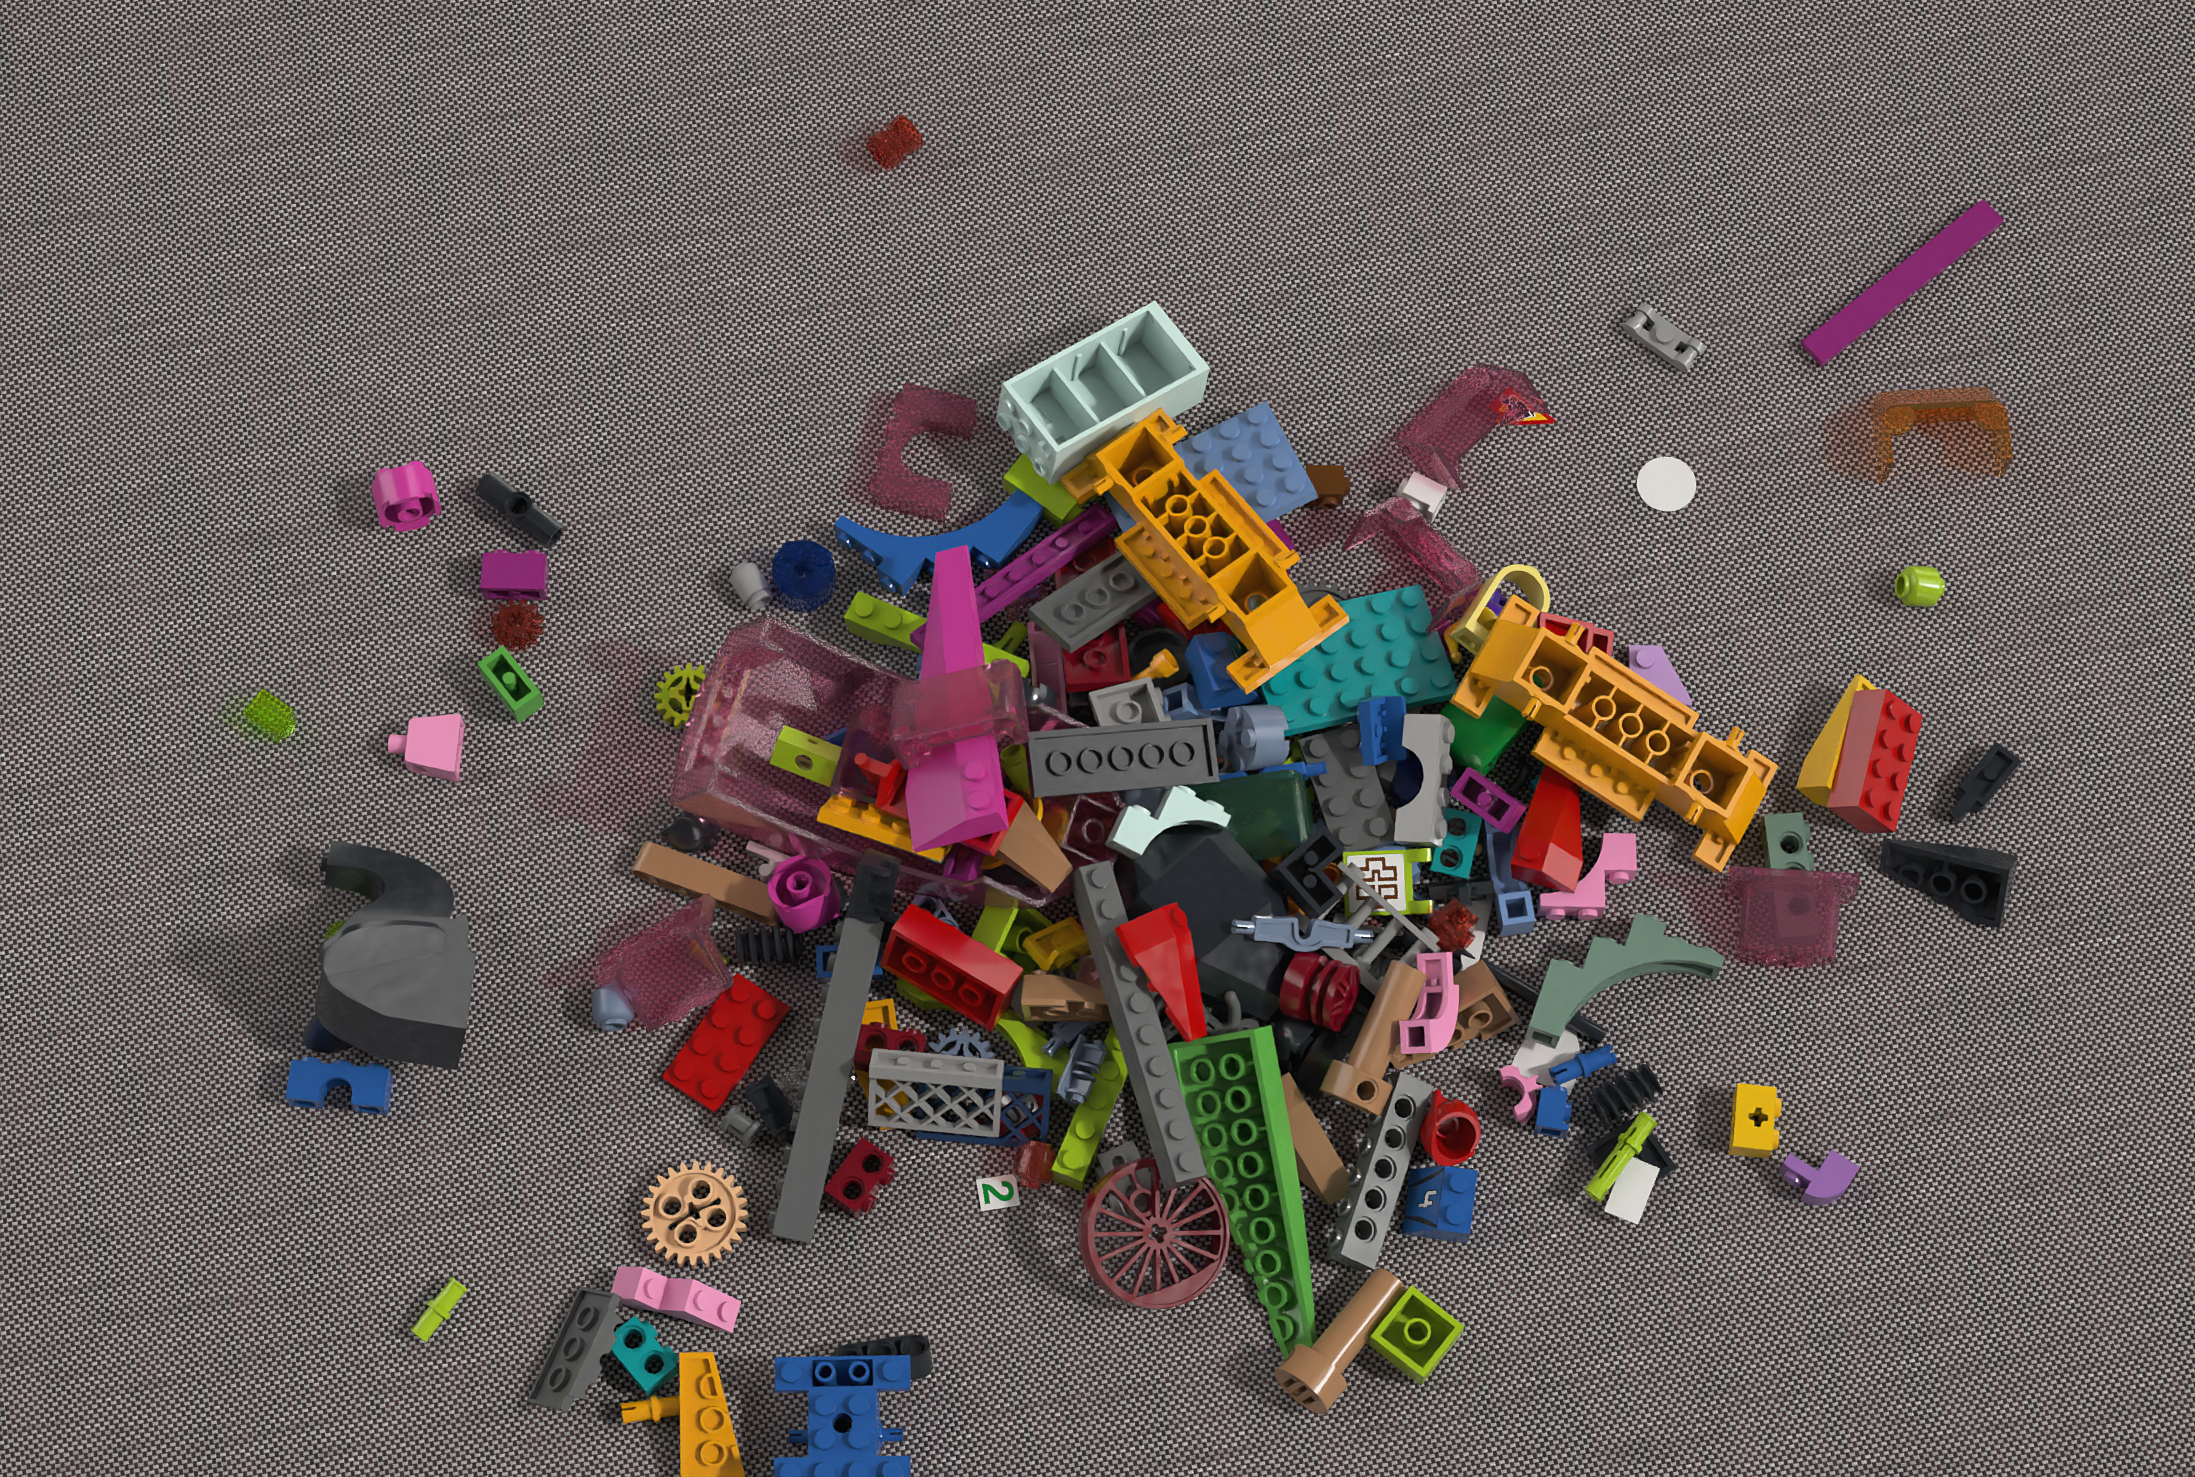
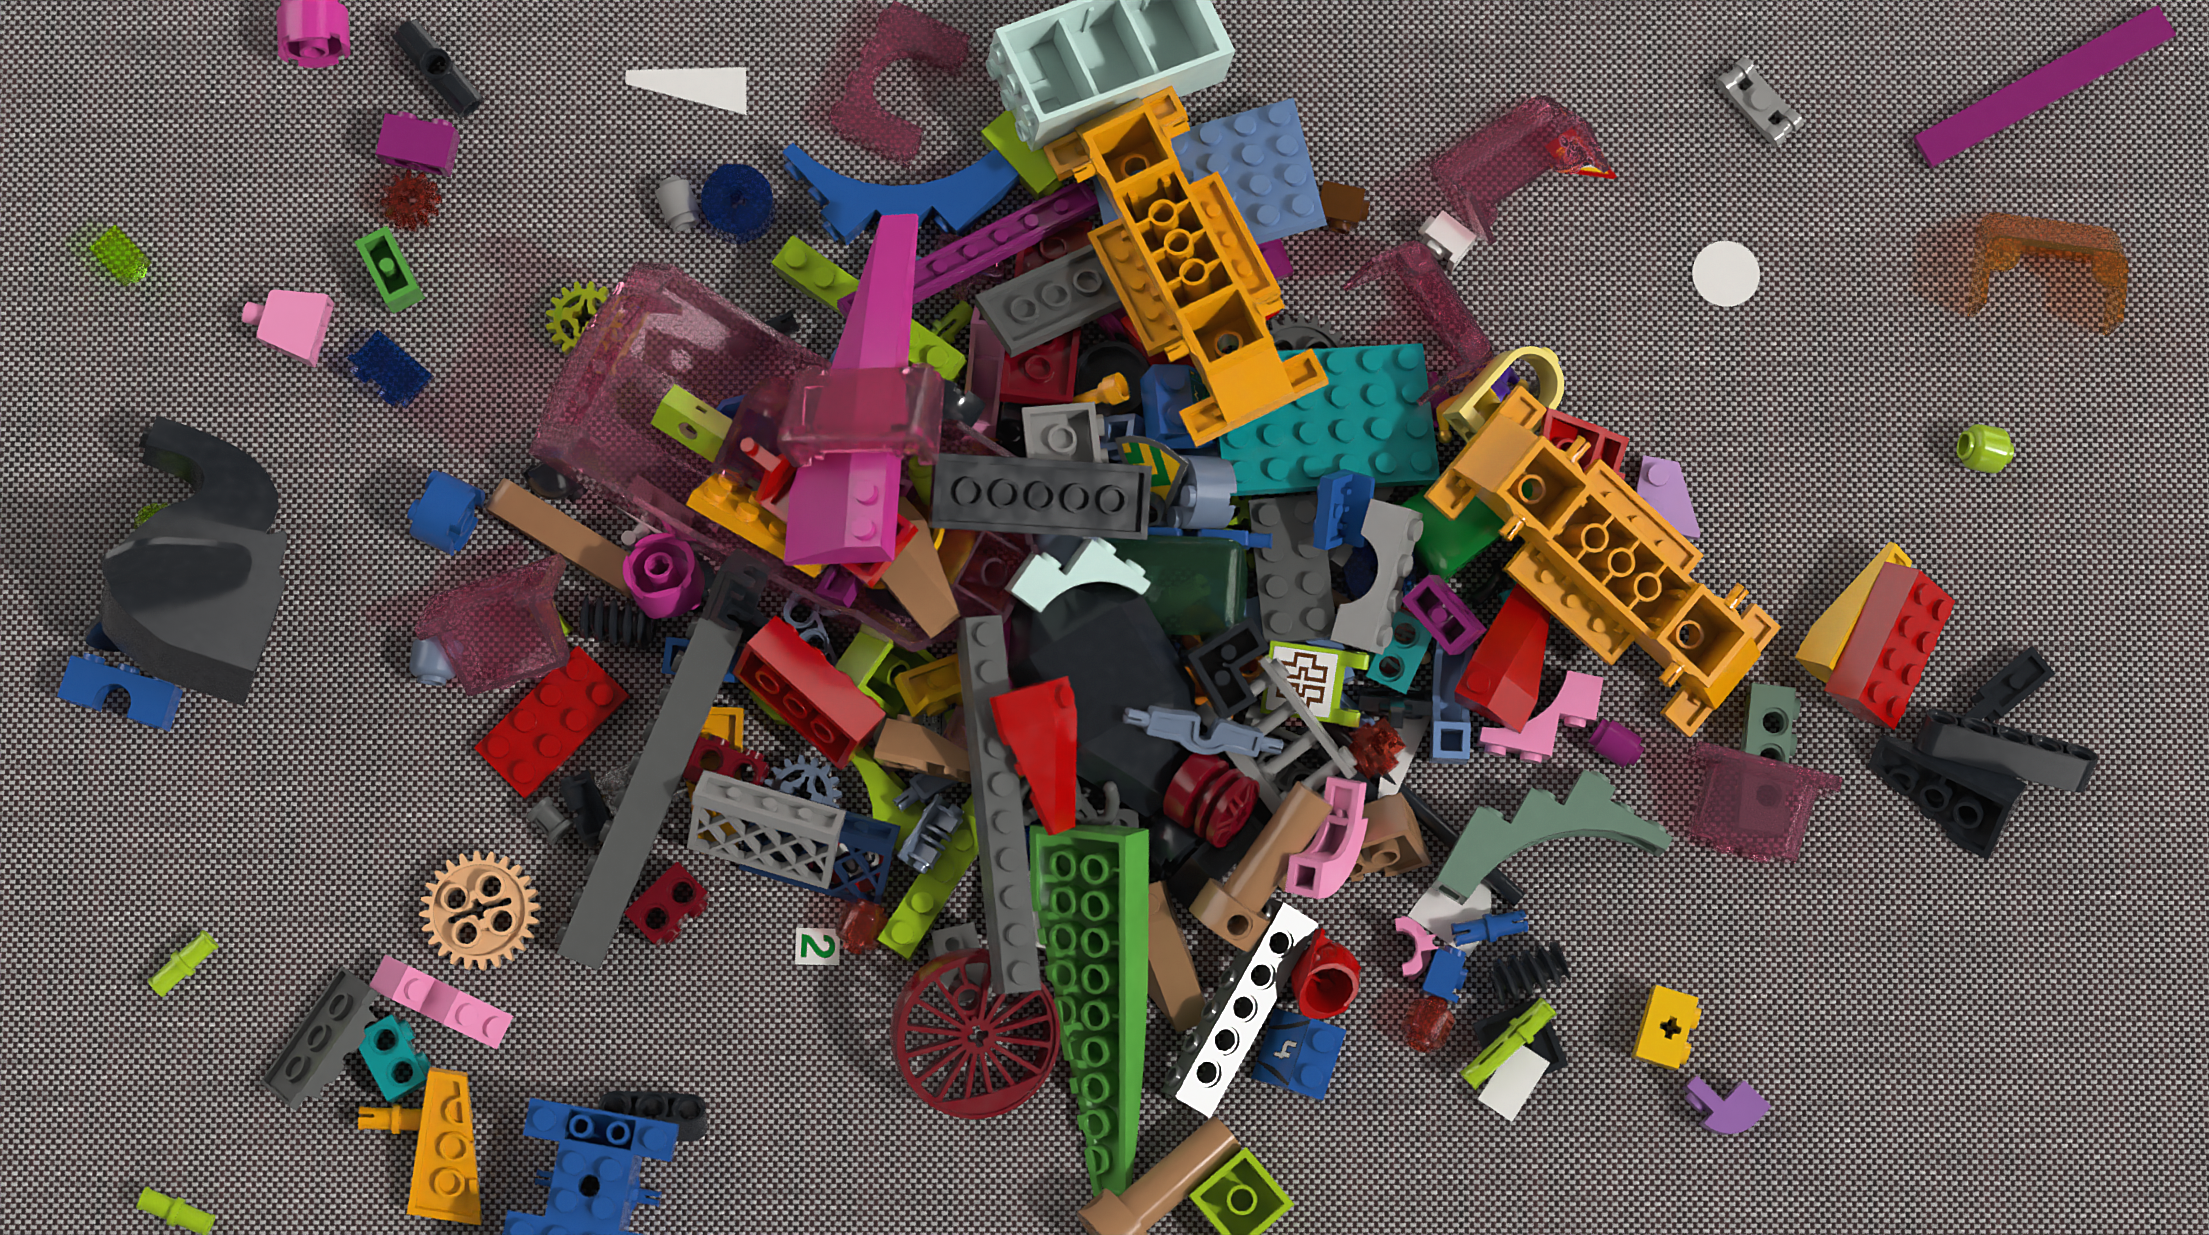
camera: 10 degrees right, 10 degrees up
none -> clear blue bracket [346,329,434,409]
none -> blue brick [407,470,485,556]
none -> white sticker [626,67,746,115]
none -> sticker [1115,435,1188,515]
none -> clear red head [1401,996,1455,1053]
none -> magenta brick [1588,718,1645,768]
none -> black beam [1914,709,2099,793]

